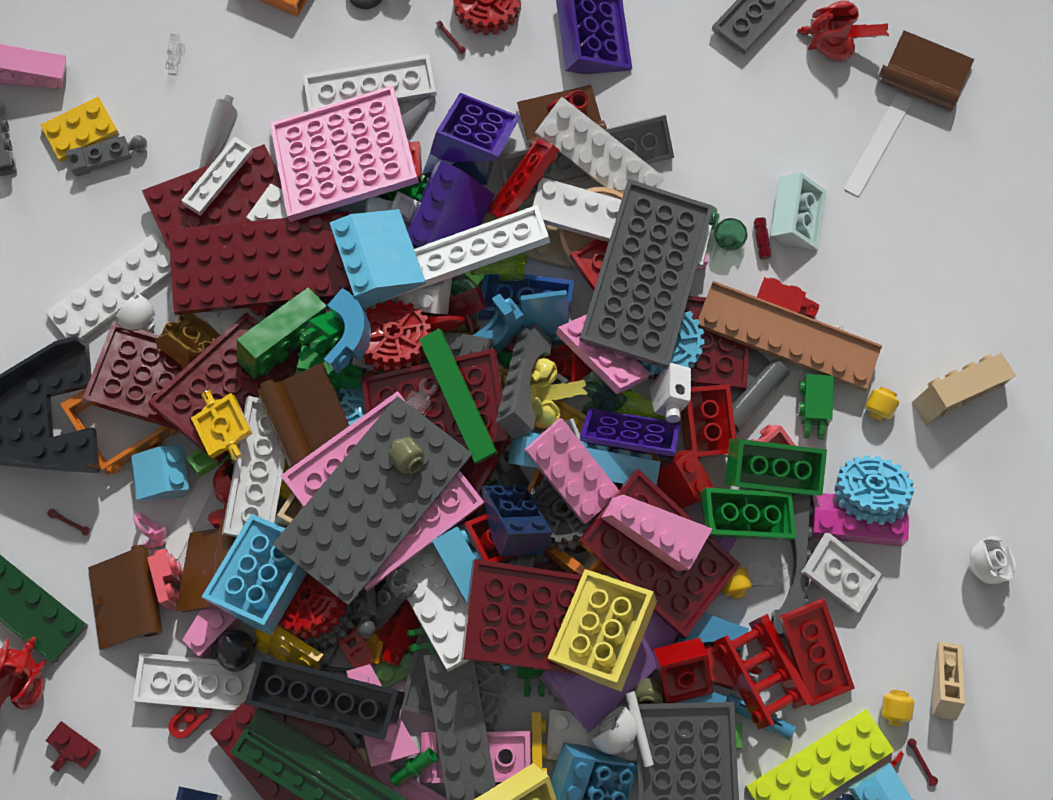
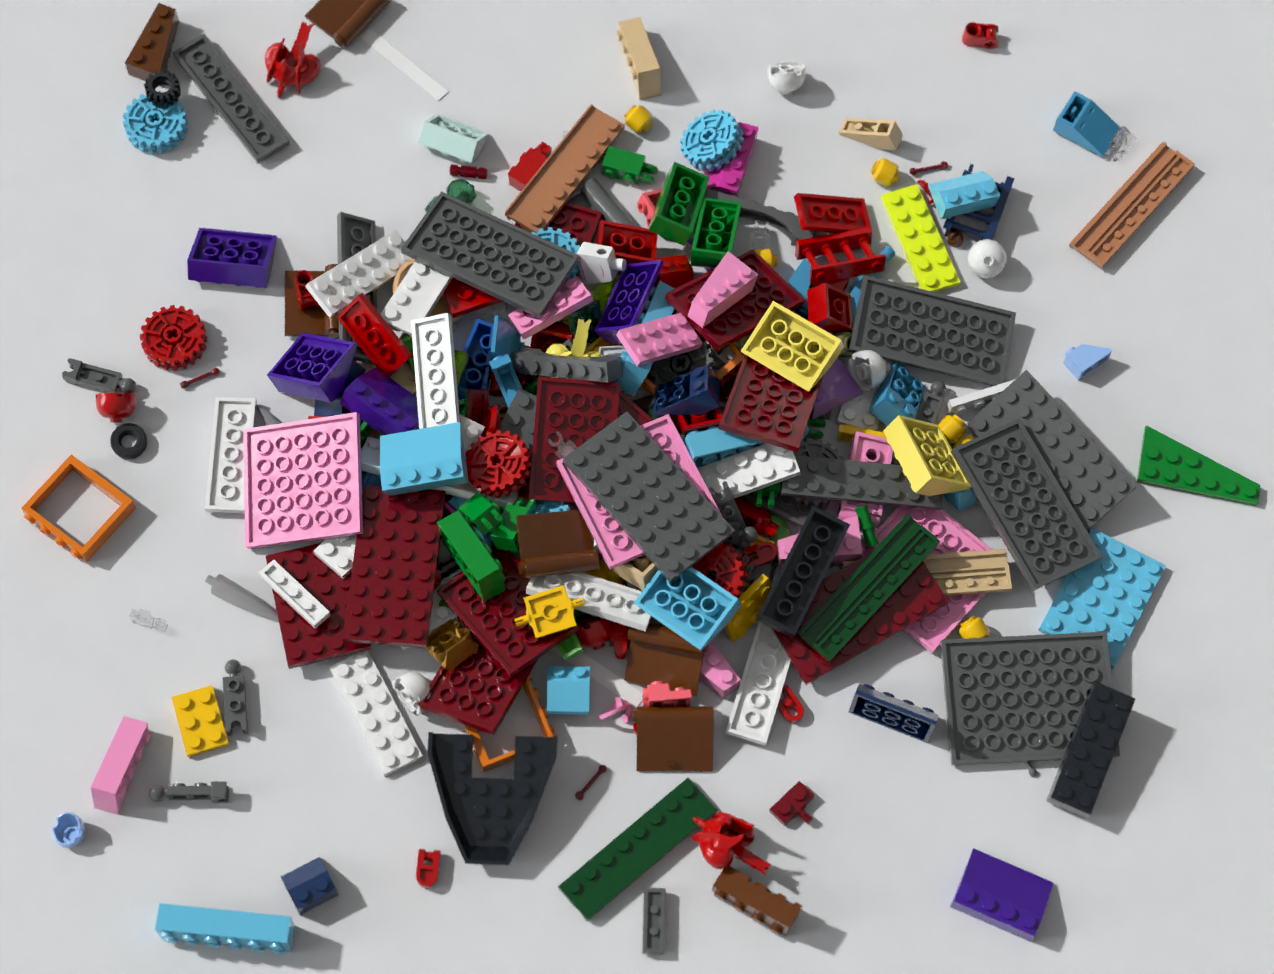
camera: 80 degrees left, 5 degrees down
black cap [212,629,256,672] -> none
dark azure arch [324,288,371,374] -> none
olive head [388,438,425,474] -> none
white tile [390,192,418,222] -> none
green tile [419,328,498,464] -> none
white bar [625,691,654,767] -> none
white plate [802,533,881,613] -> none

